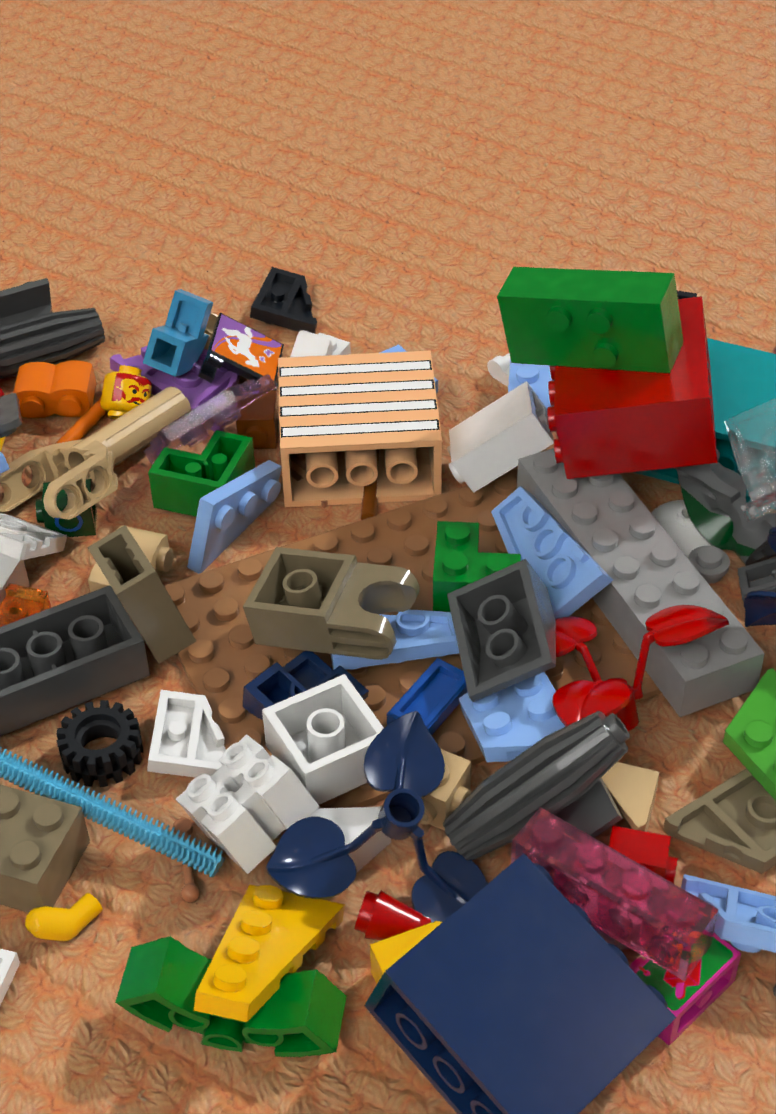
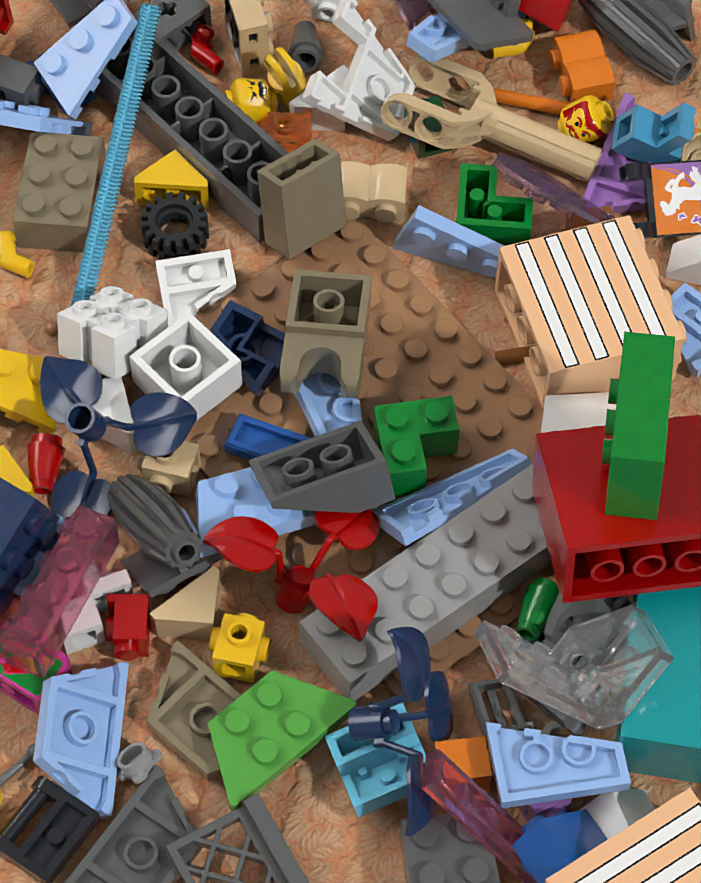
camera: 75 degrees right, 15 degrees up
none -> yellow slope [133,149,210,209]
none -> yellow brick [209,613,272,683]
none -> green cone [515,577,559,641]

